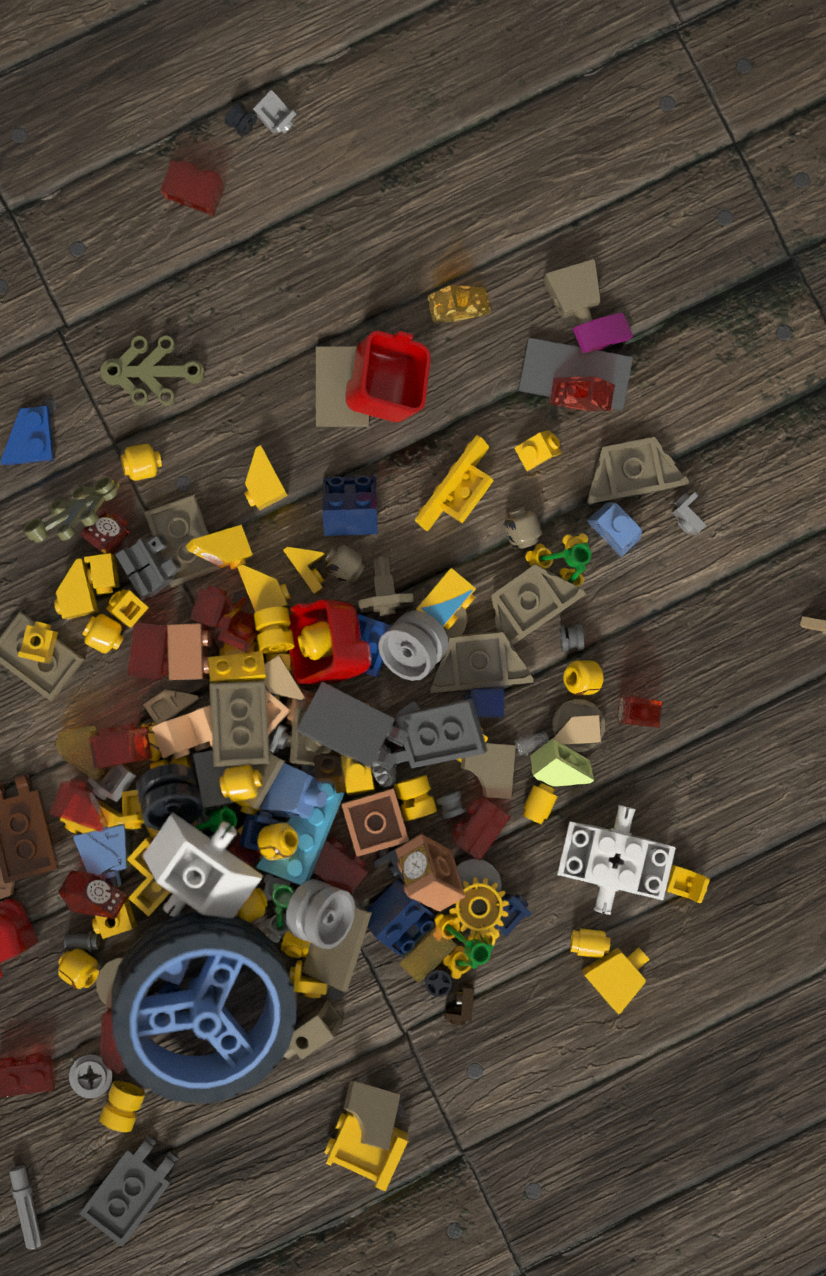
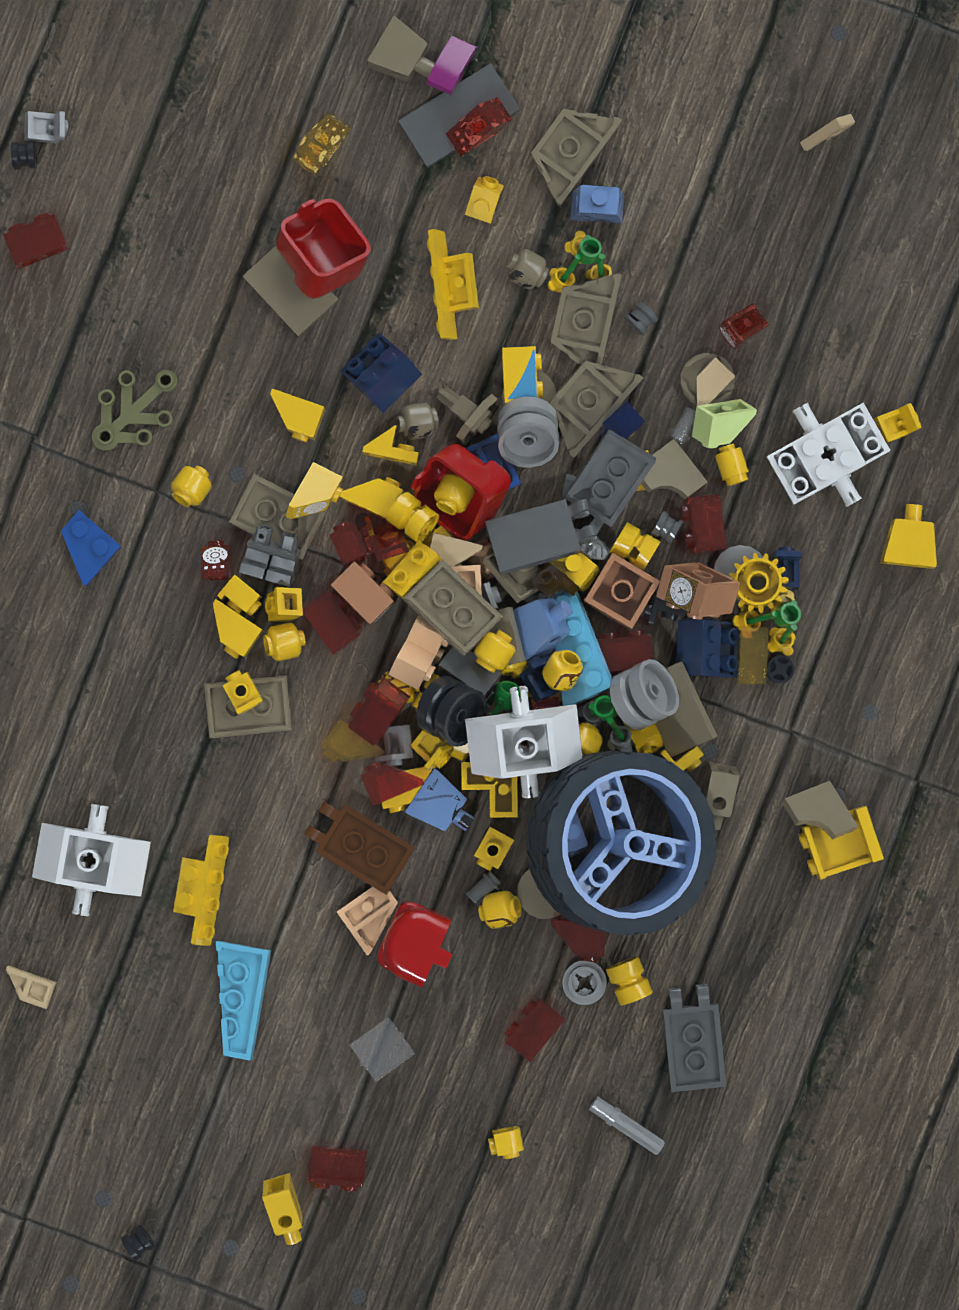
camera: 45 degrees left, 0 degrees up
olive plant [23,476,120,543] -> none
clear red slope [58,870,128,919] -> none
tan tile [143,690,200,724] -> none
dark brown bracket [444,983,474,1025] -> none
yellow head [563,660,604,695] -> none
yellow brick [570,928,610,959] -> none
light grey bracket [672,492,706,535] -> none

